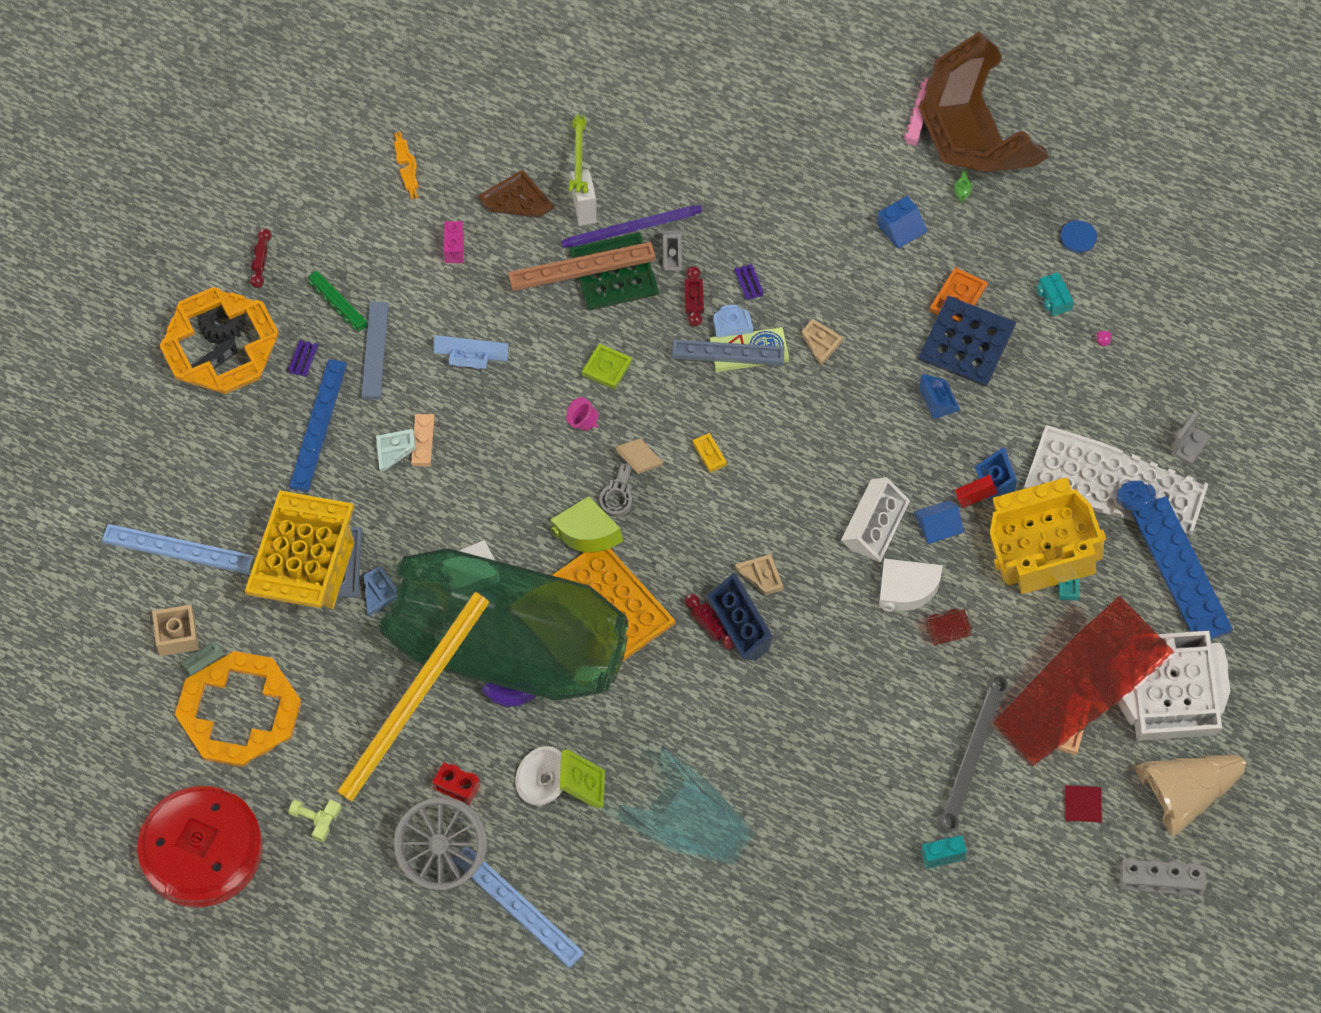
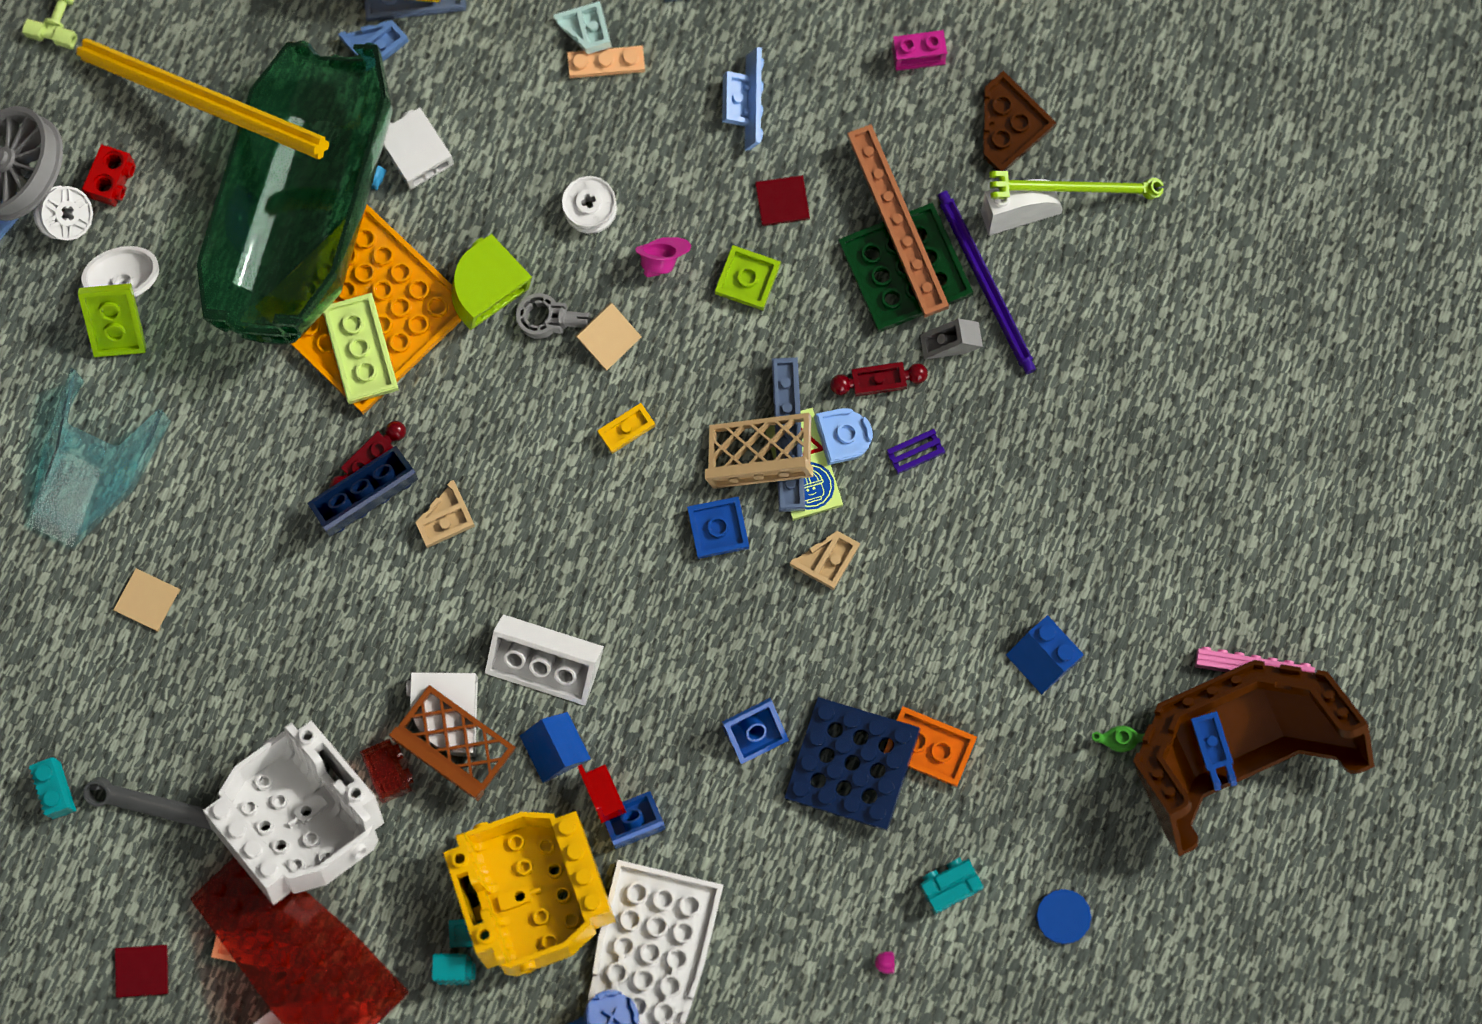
camera: 85 degrees right, 15 degrees up
none -> white wheel [33,186,93,241]
none -> tan piece [113,568,181,632]
none -> white piece [203,721,384,905]
none -> yellowish green tile [322,293,399,404]
none -> dark orange fence [389,685,516,802]
none -> teal brick [432,954,476,986]
none -> white wheel [562,176,617,234]
none -> blue plate [687,496,749,559]
none -> tan fence [705,413,813,489]
none -> dark red piece [755,175,810,226]
none -> blue hinge [1190,711,1237,791]

